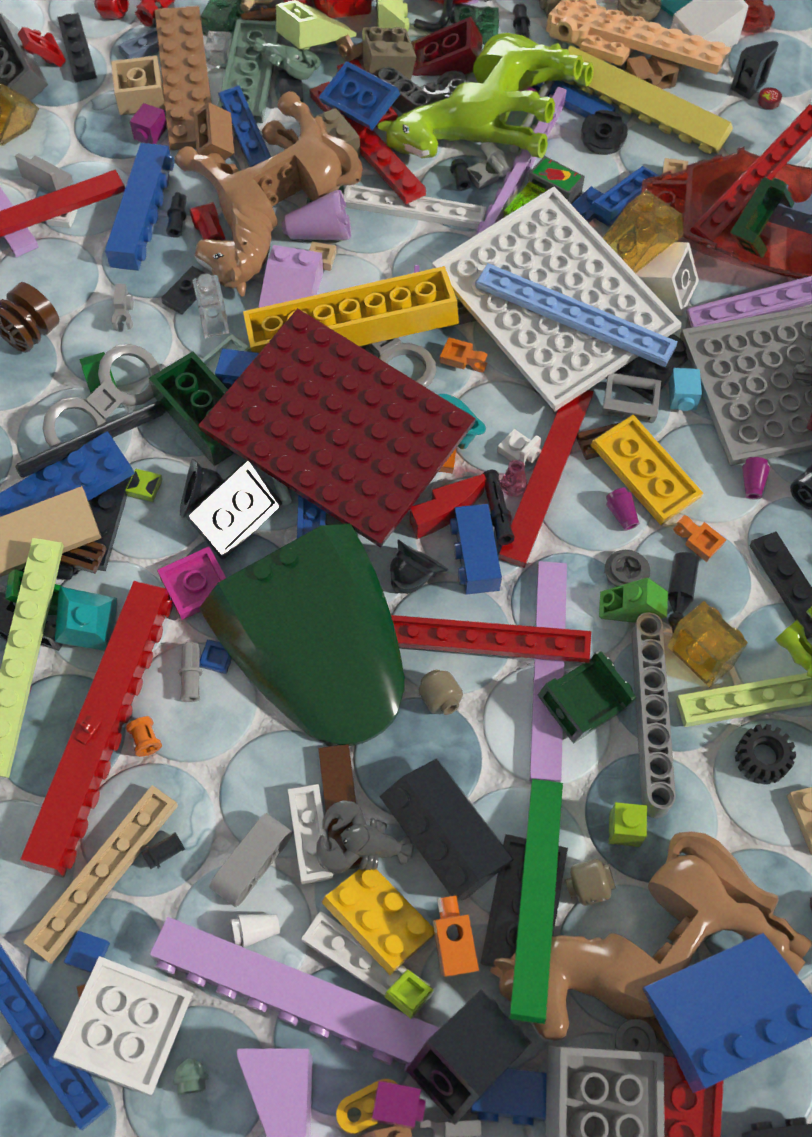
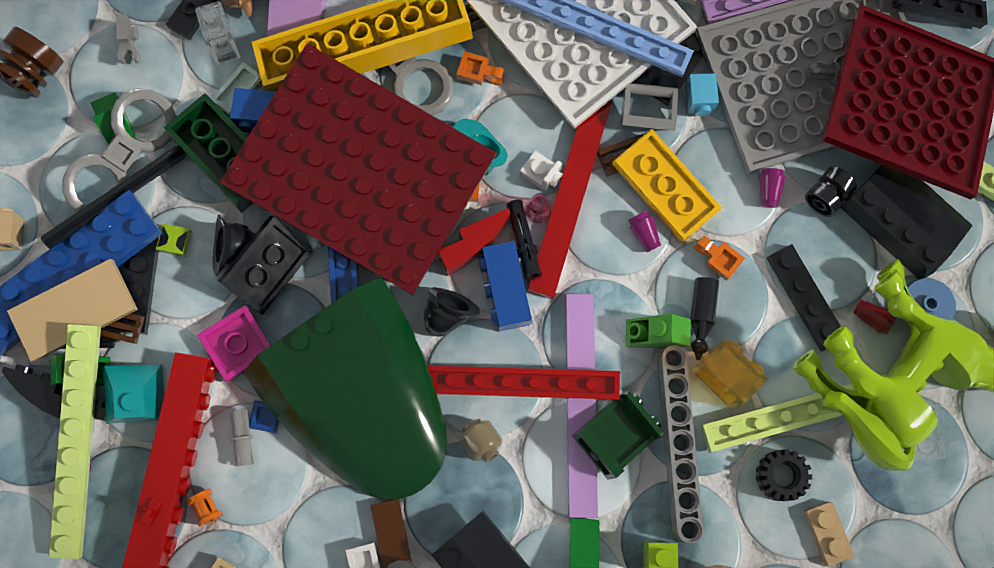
camera: 10 degrees left, 15 degrees up
dark grey gear [604,550,650,587] -> none

